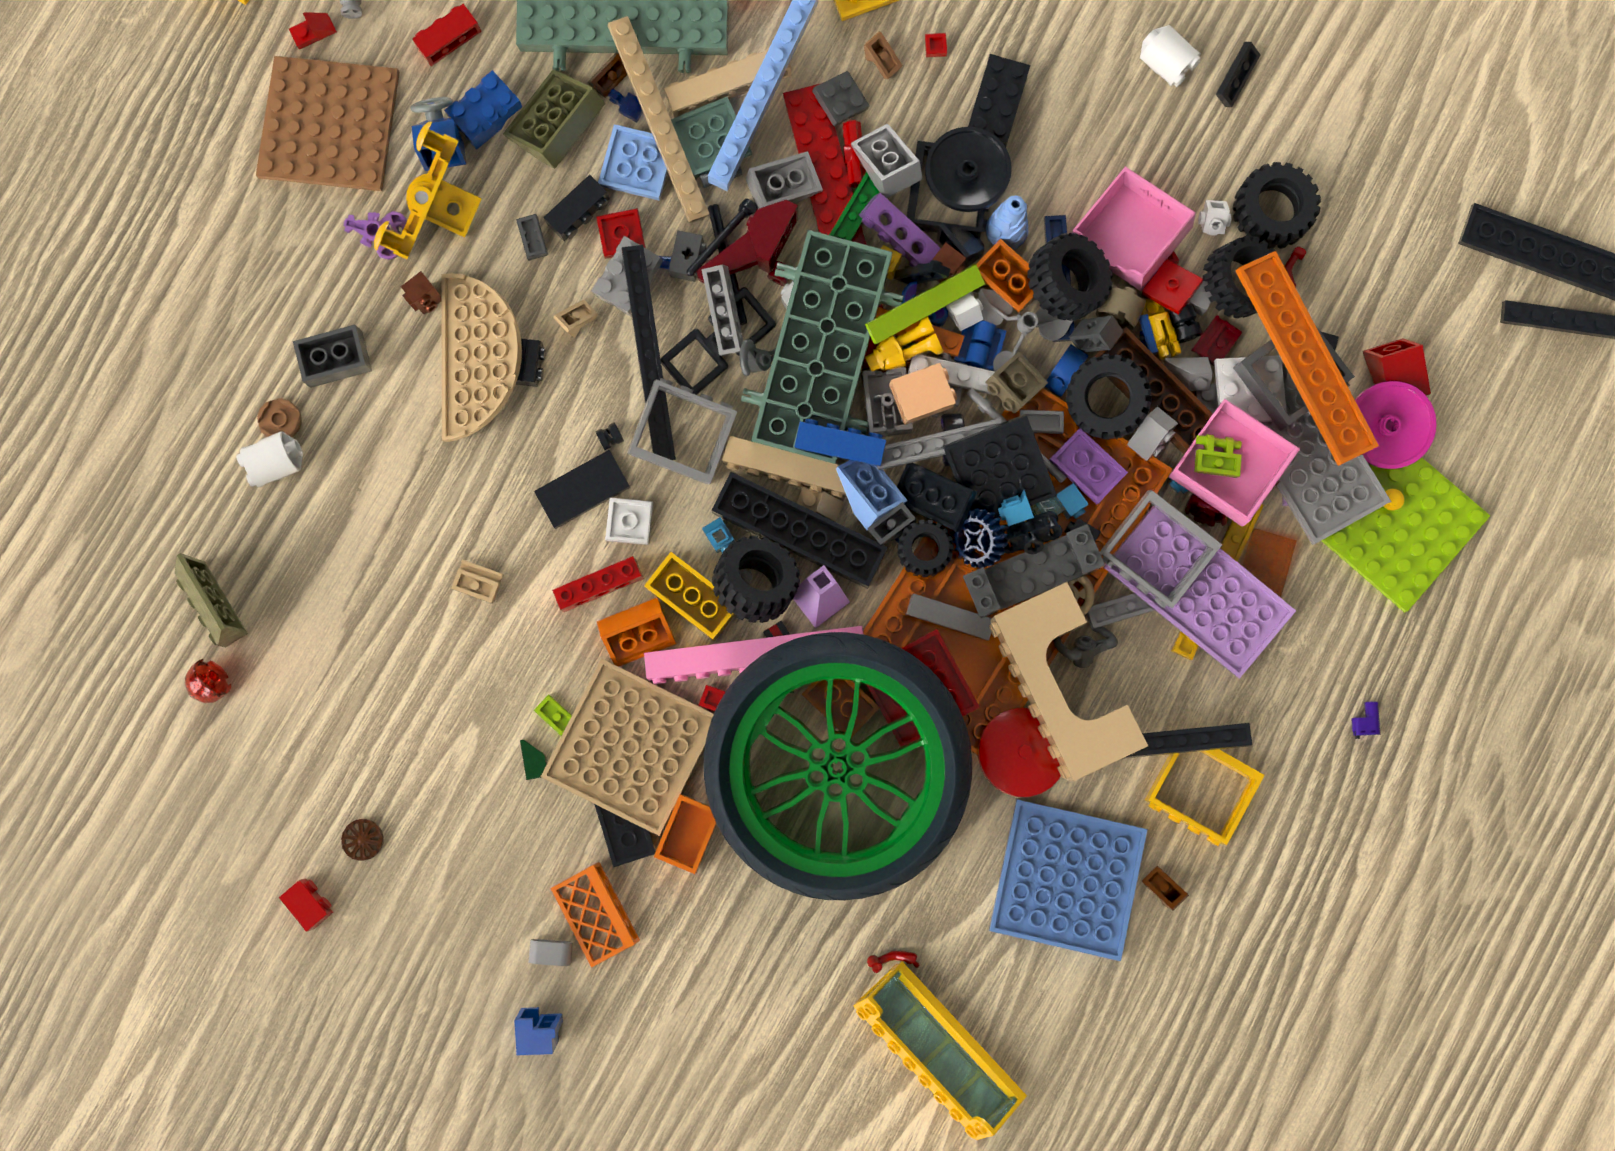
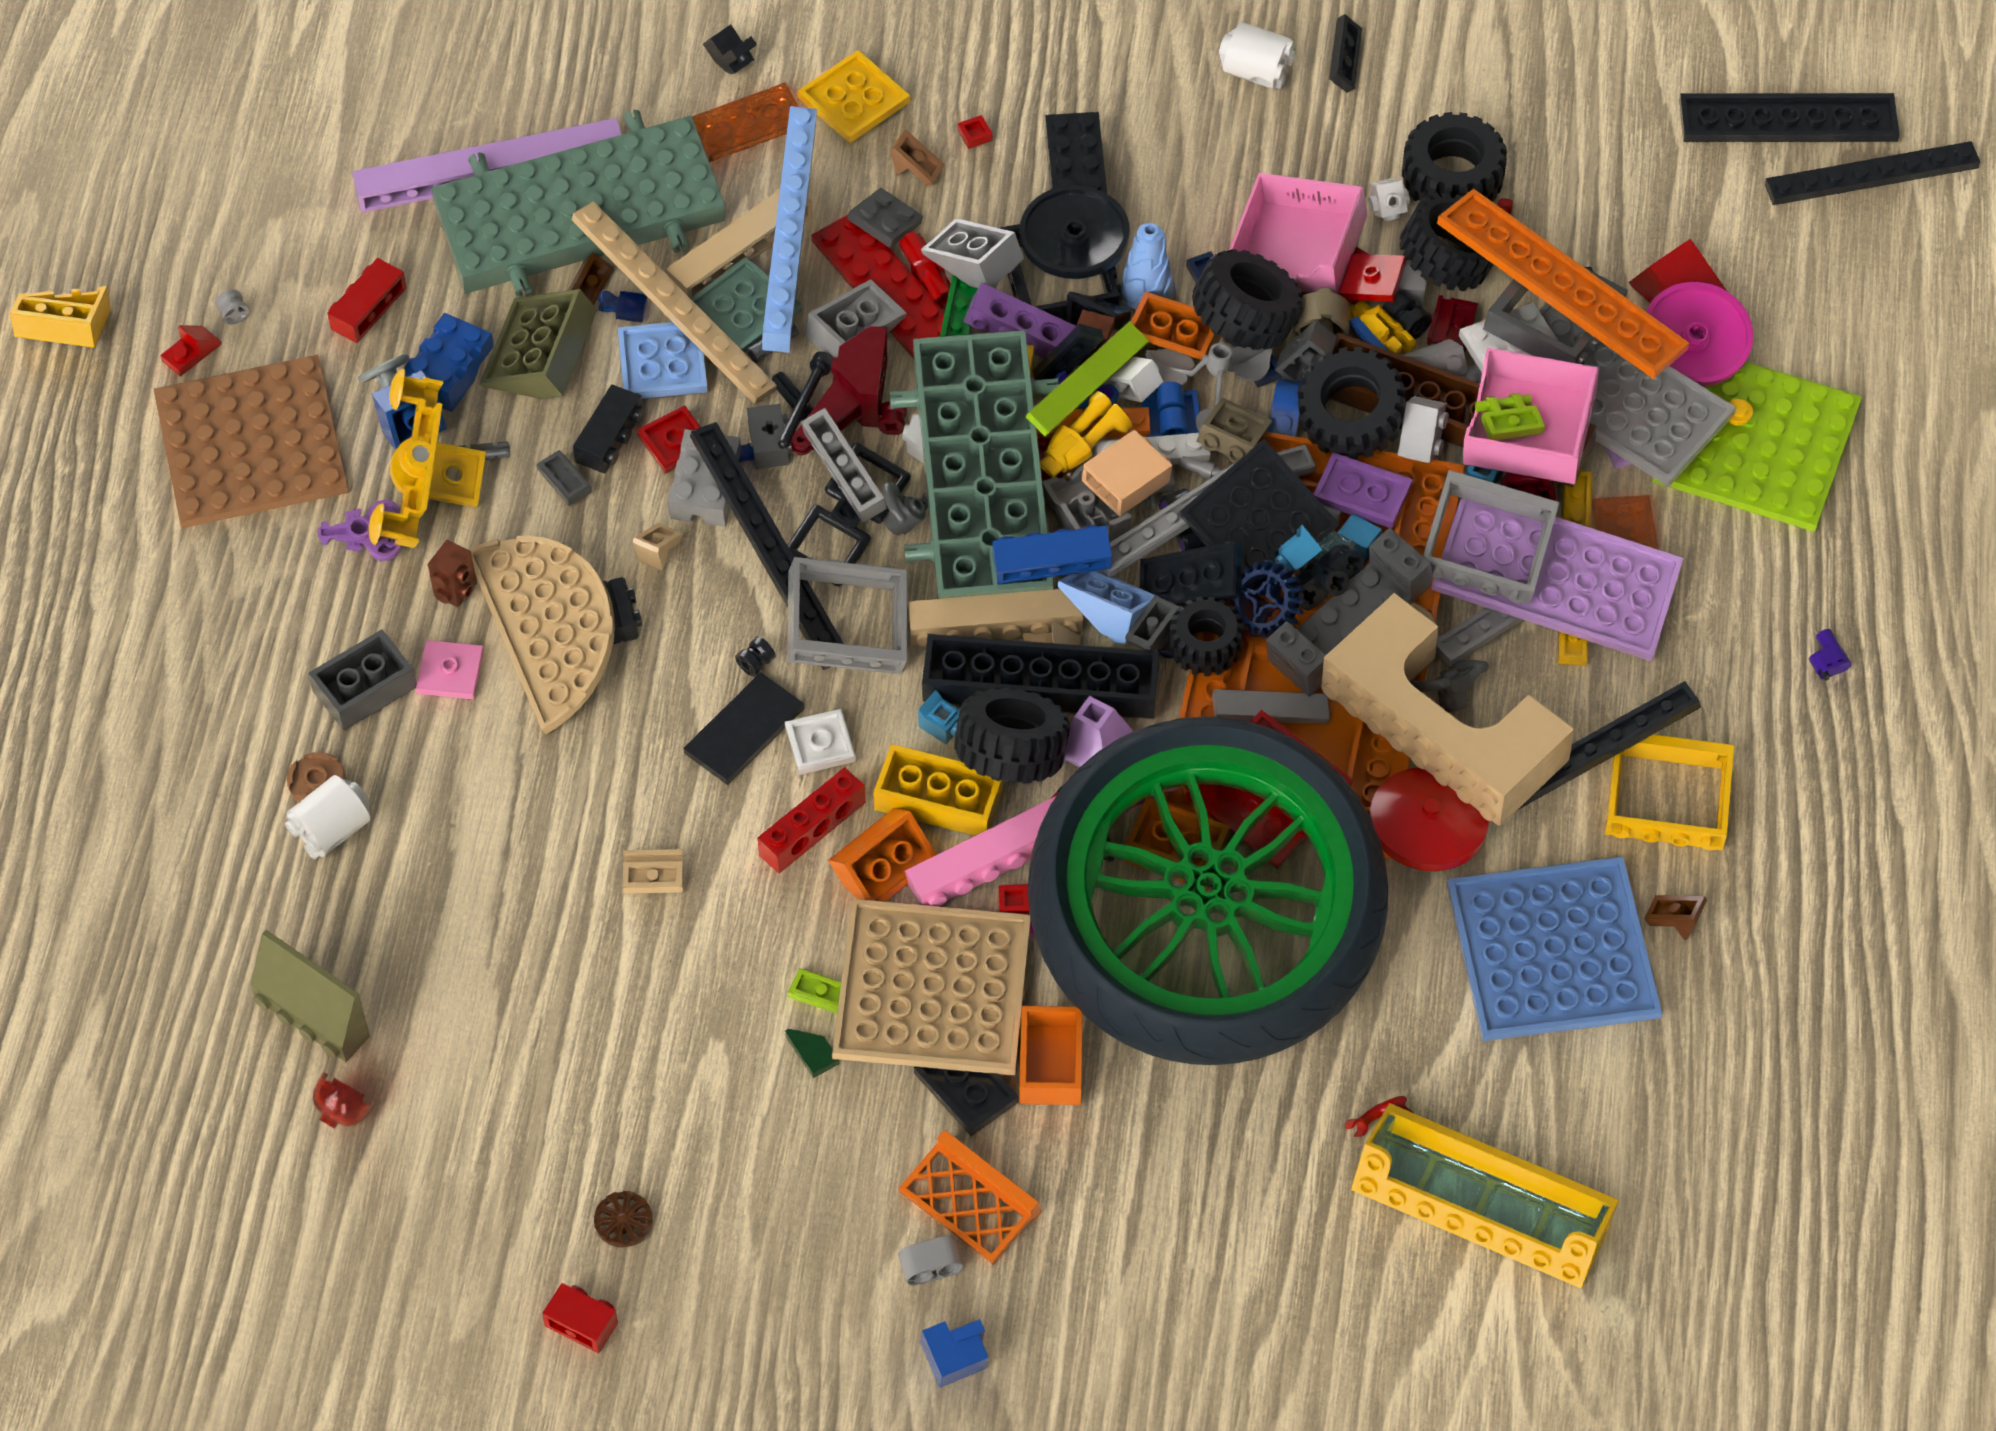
camera: 25 degrees left, 25 degrees down
none -> bright pink plate [416,640,484,699]
none -> dark grey axle [460,441,510,460]

